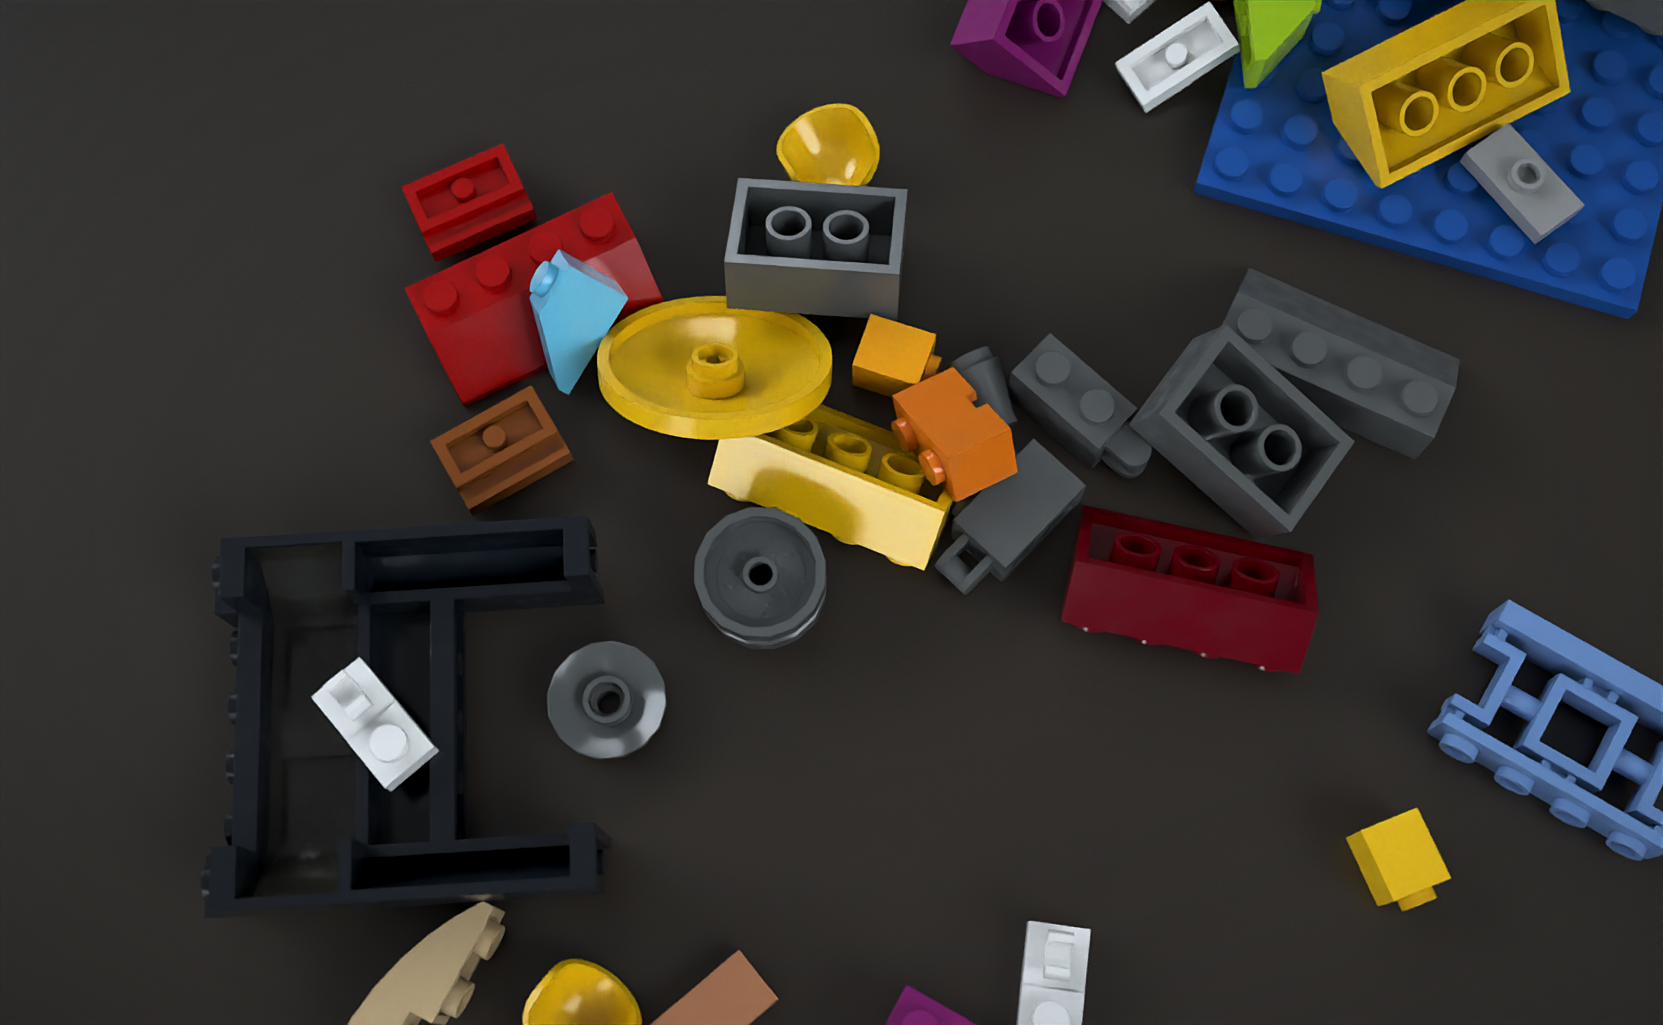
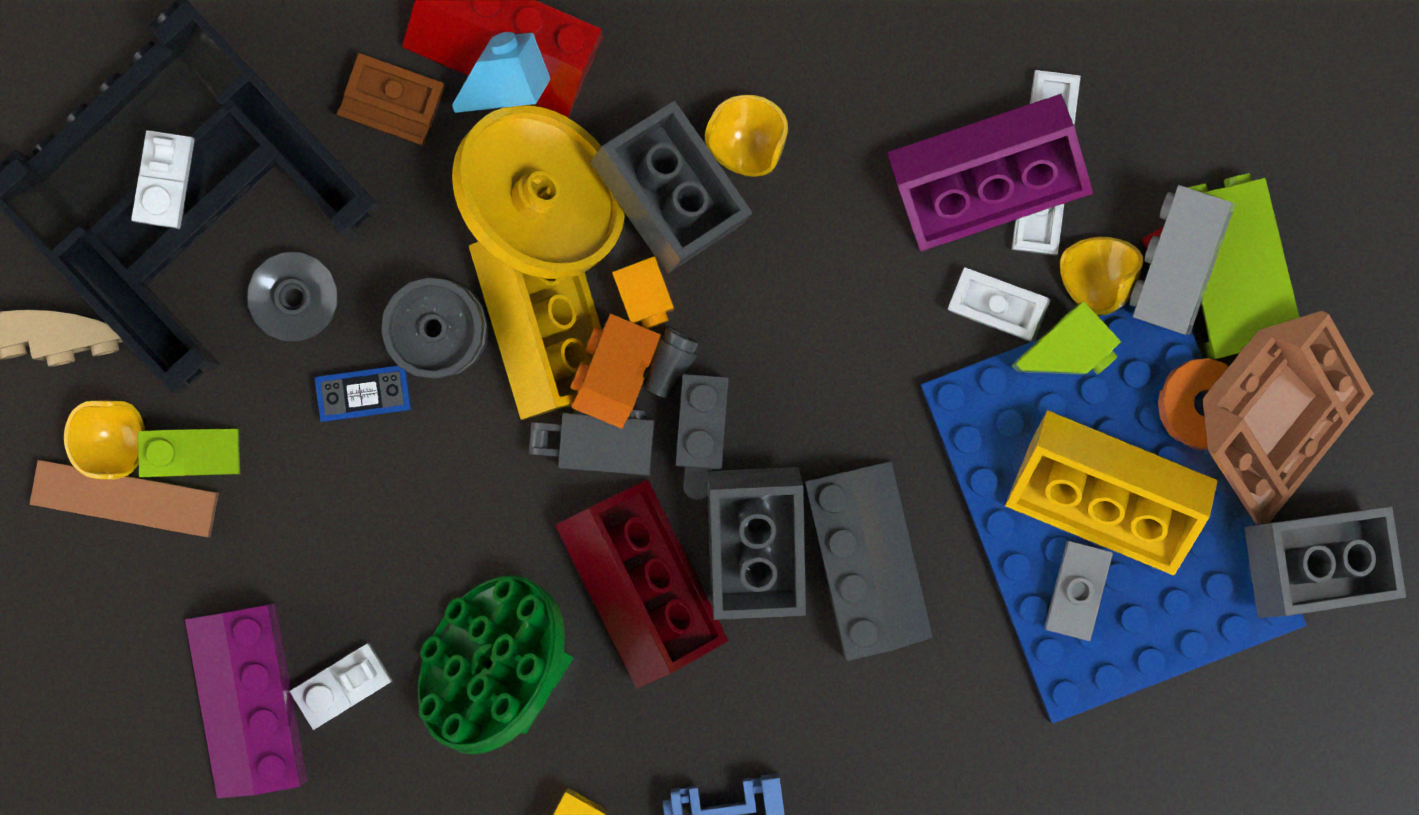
camera: 45 degrees right, 15 degrees up
none -> lime slope [138,429,240,477]
none -> tile [315,366,412,422]
none -> green bracket [418,575,574,754]

